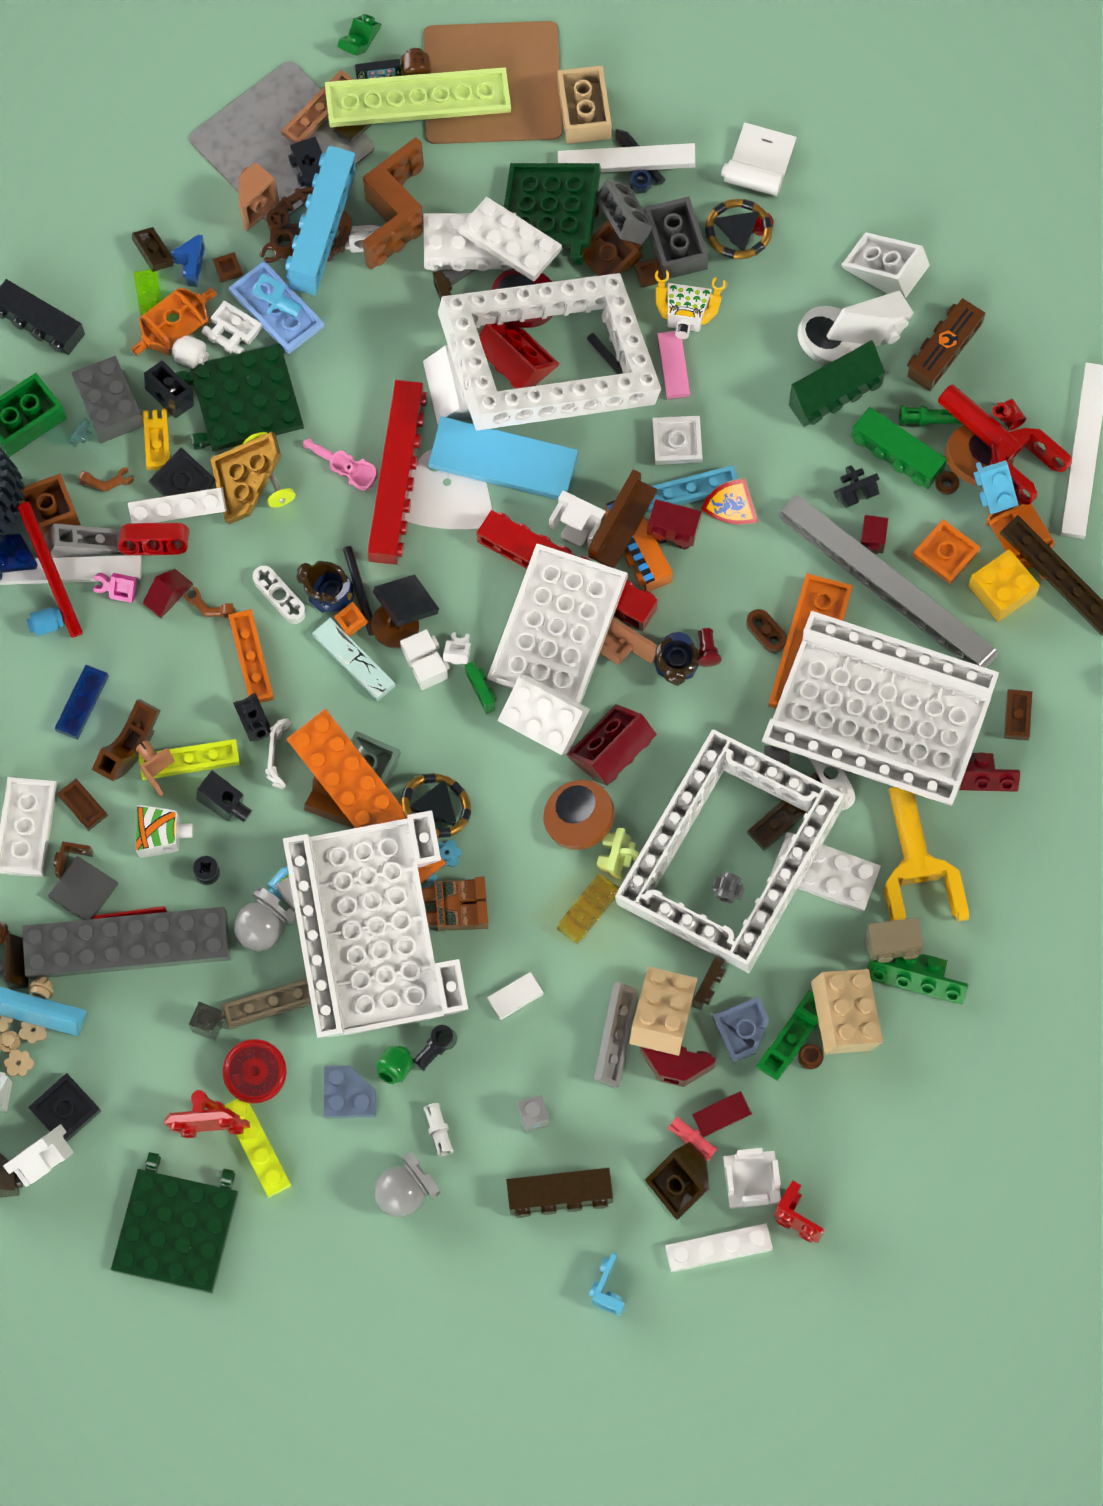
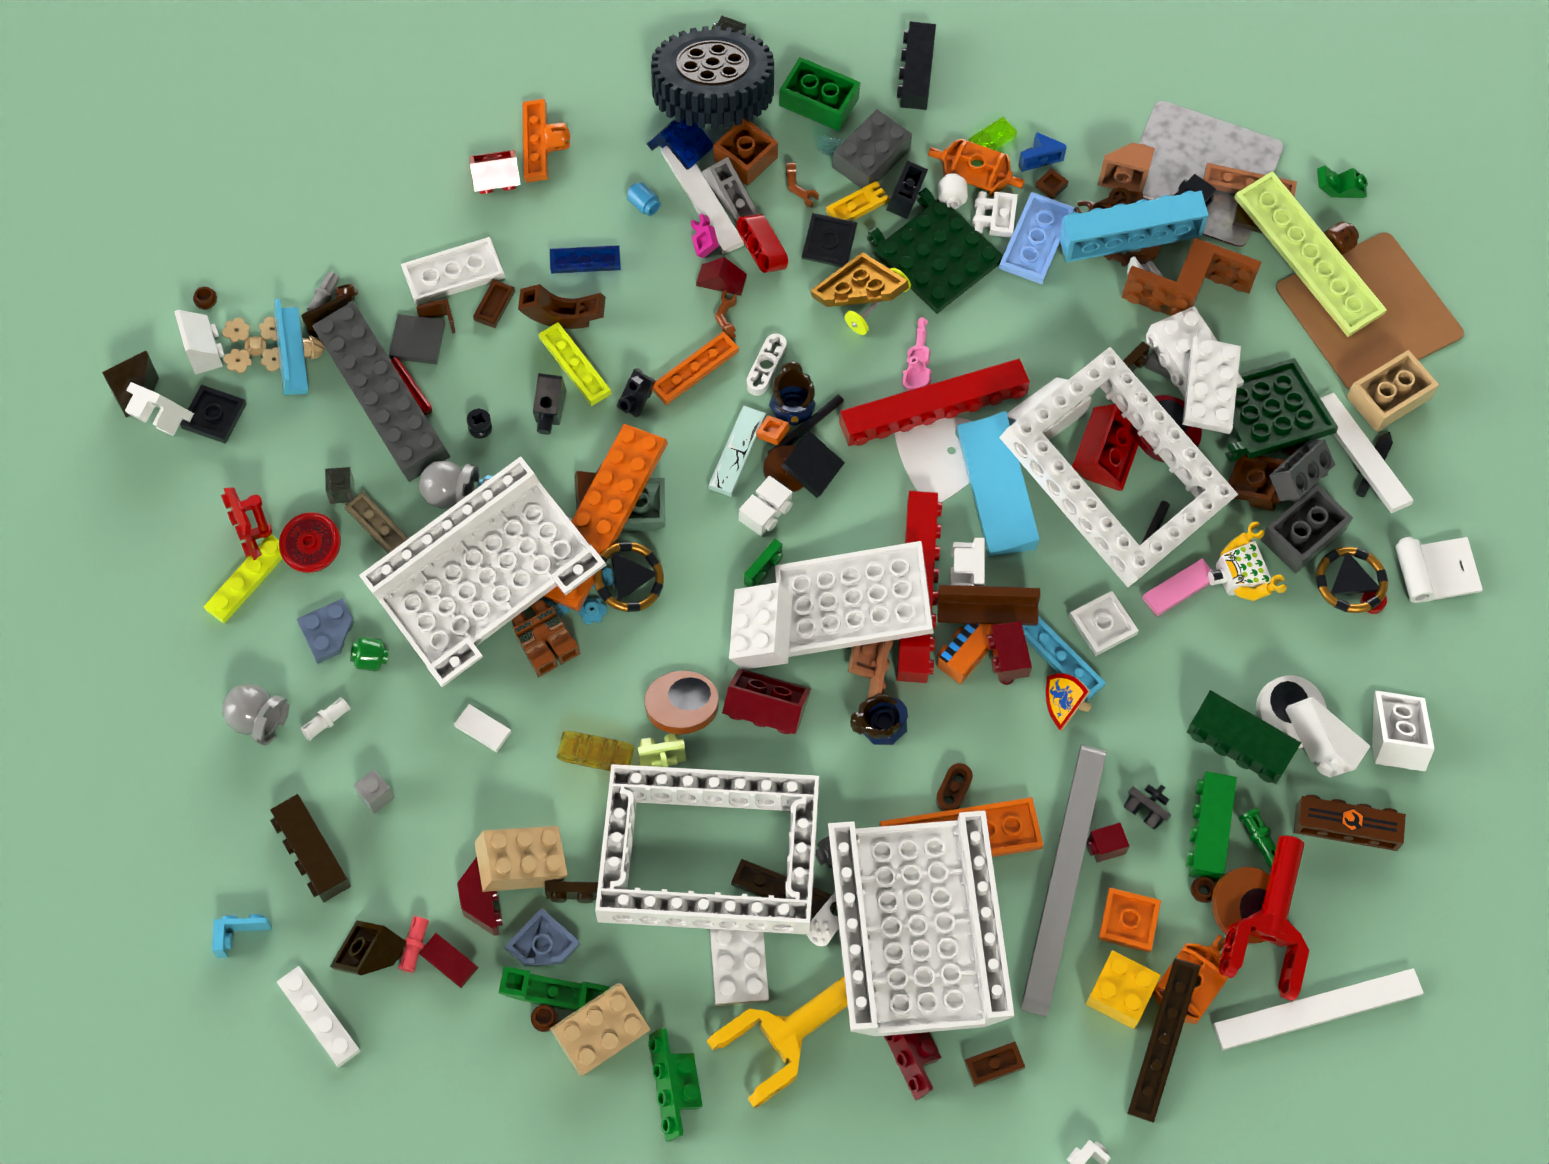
camera: 60 degrees right, 5 degrees down
red axle [18,502,83,638] -> none
dark green plate [111,1152,238,1294] -> none
white plate [128,487,227,523] -> none
dark brown plate [132,227,174,272] -> none
nougat bracket [136,741,175,796] -> none
torso [136,805,194,858] -> none
medium azure bracket [252,274,302,319] -> none
white piece [265,718,292,789] -> none
black tile [355,59,402,79] -> none
black pin [413,1025,457,1071] -> none
white plate [443,632,471,664] -> none
light grey plate [594,982,638,1088] -> none
dark blue tile [630,170,652,193] -> none
reddish brown plate [635,258,663,288] -> none
dark red pin [697,628,722,667] -> none
dark grey gear [712,872,745,903] -> none
white panel [723,1148,781,1209] -> none
red bracket [773,1180,825,1243] -> none
dark tan slope [864,918,924,963] -> none
medium azure bracket [974,461,1019,514] -> none
red pin [992,399,1027,431] -> none

